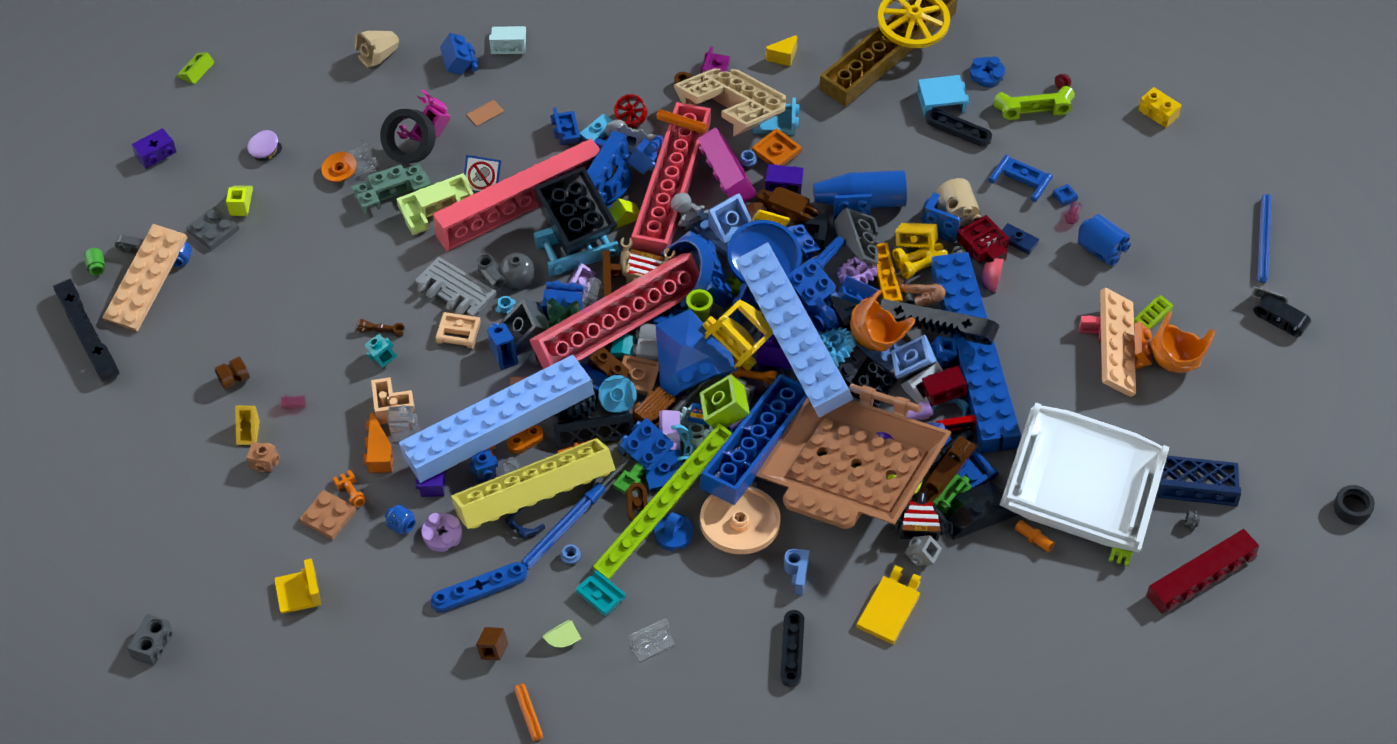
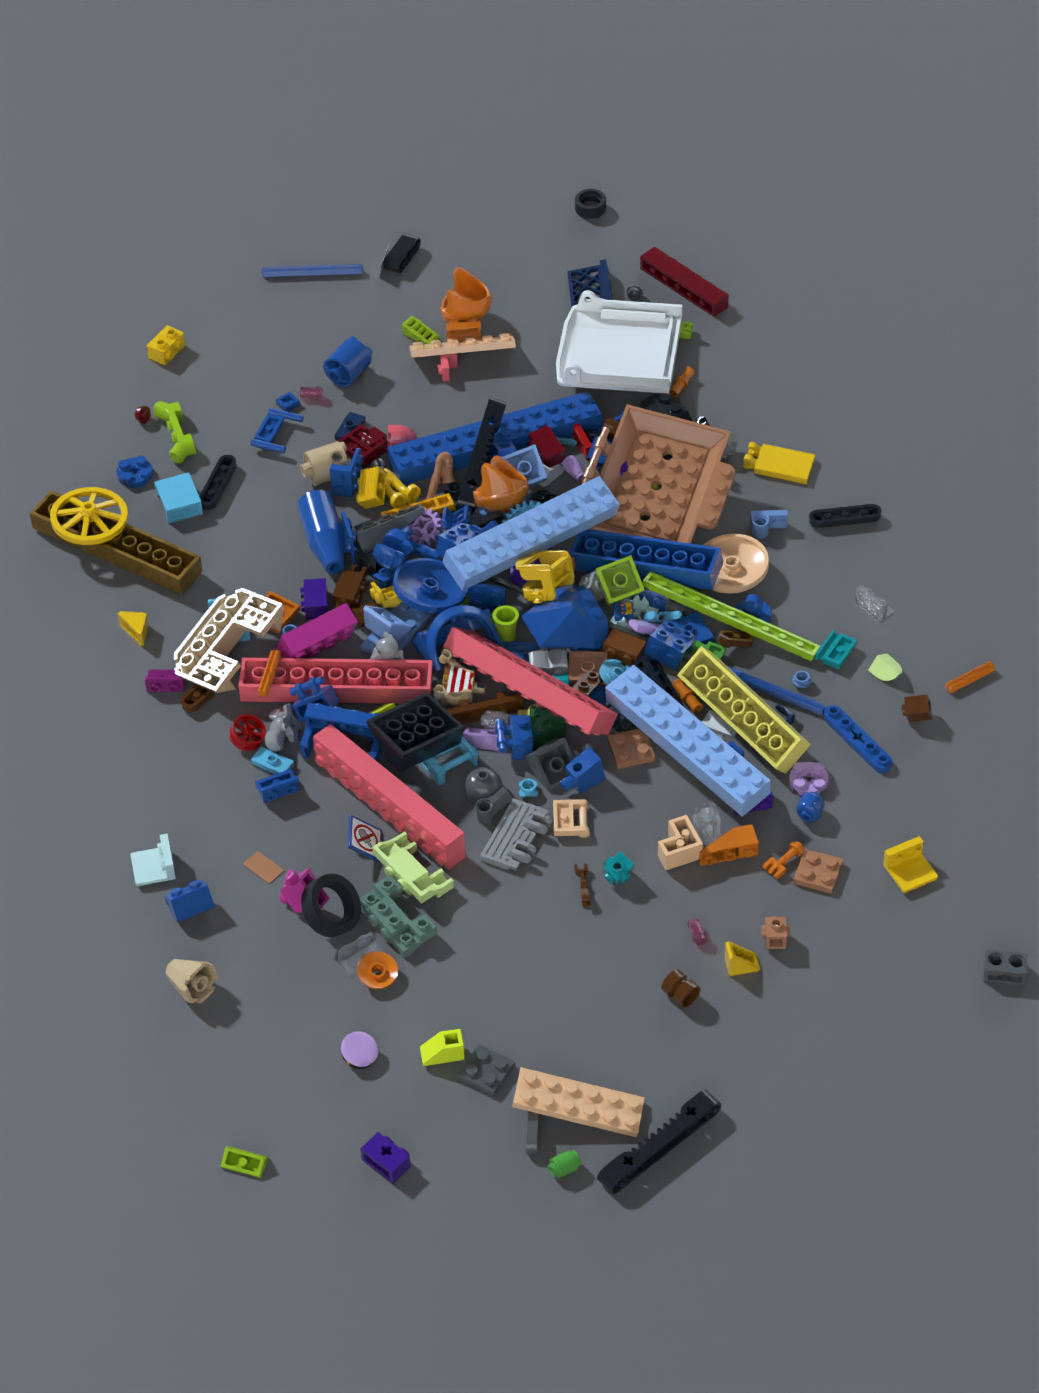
camera: 100 degrees left, 5 degrees down
none -> blue piece [372,526,414,571]

